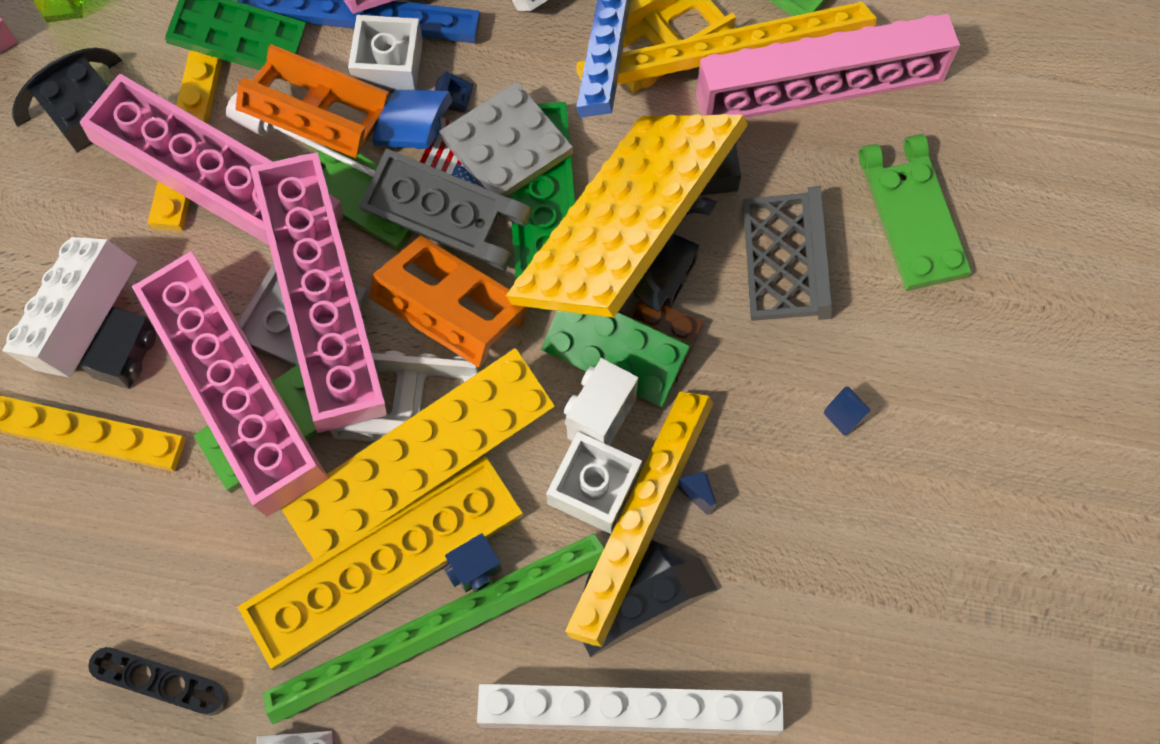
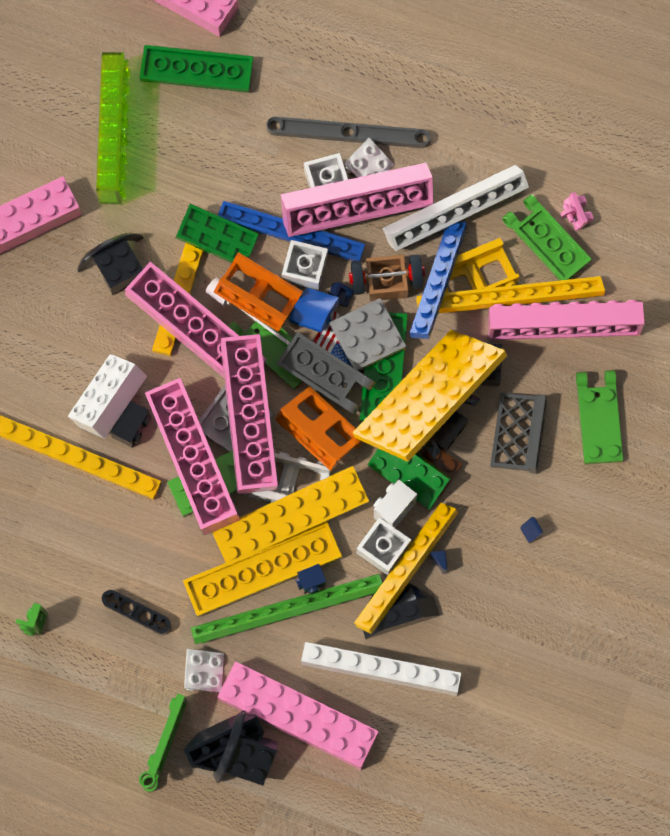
camera: 10 degrees right, 5 degrees up
none -> medium nougat brick [349,255,425,301]

